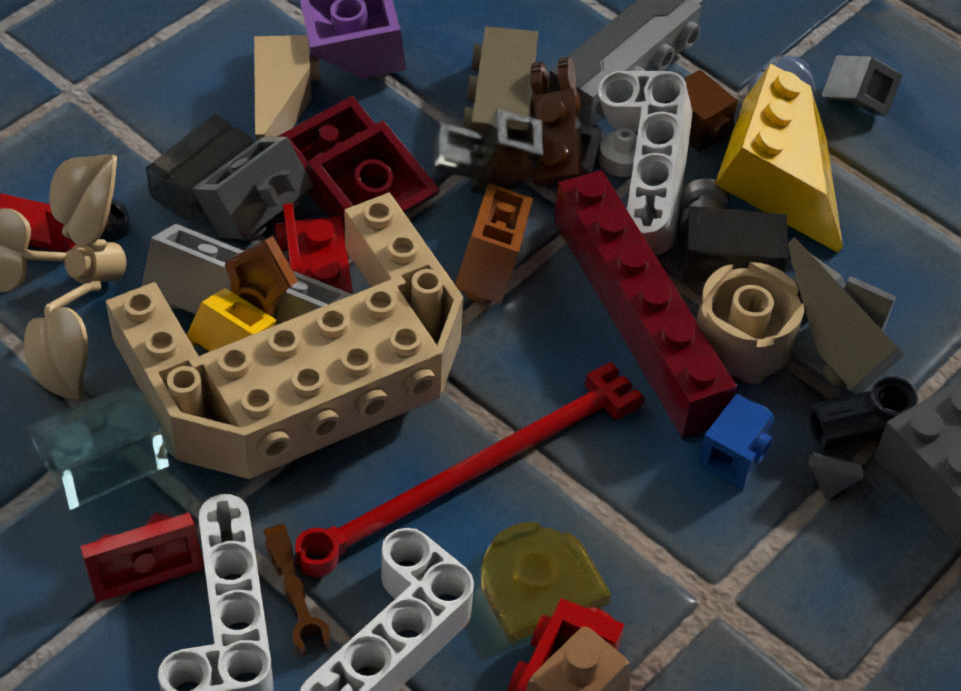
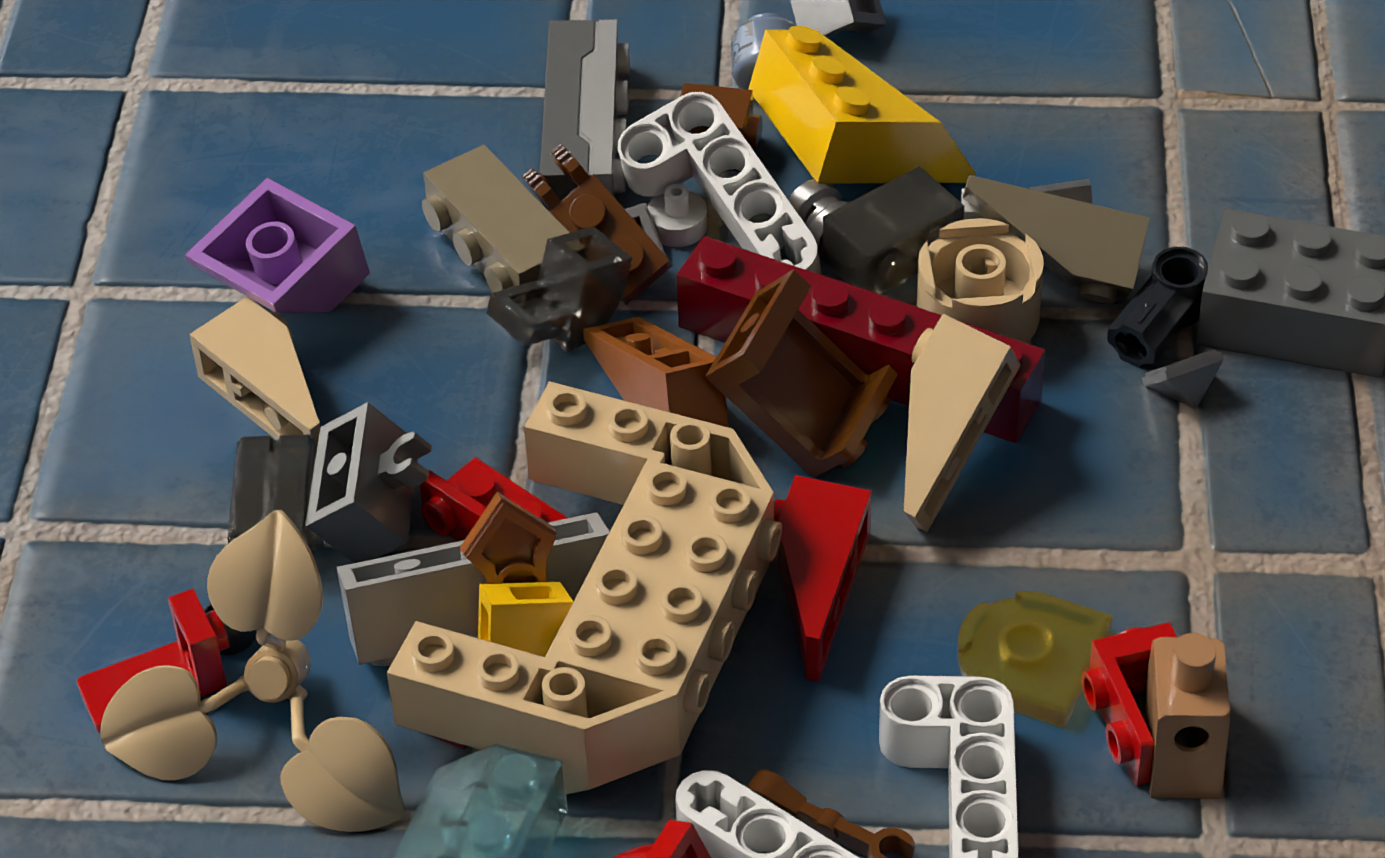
camera: 35 degrees left, 5 degrees down
dark red slope [277,96,440,227] -> none
red hinge [295,362,645,578] -> none
blue brick [698,394,774,491] -> none
none -> reddish brown panel [705,270,898,478]
none -> red slope [774,475,871,682]
none -> tan slope [904,314,1021,533]

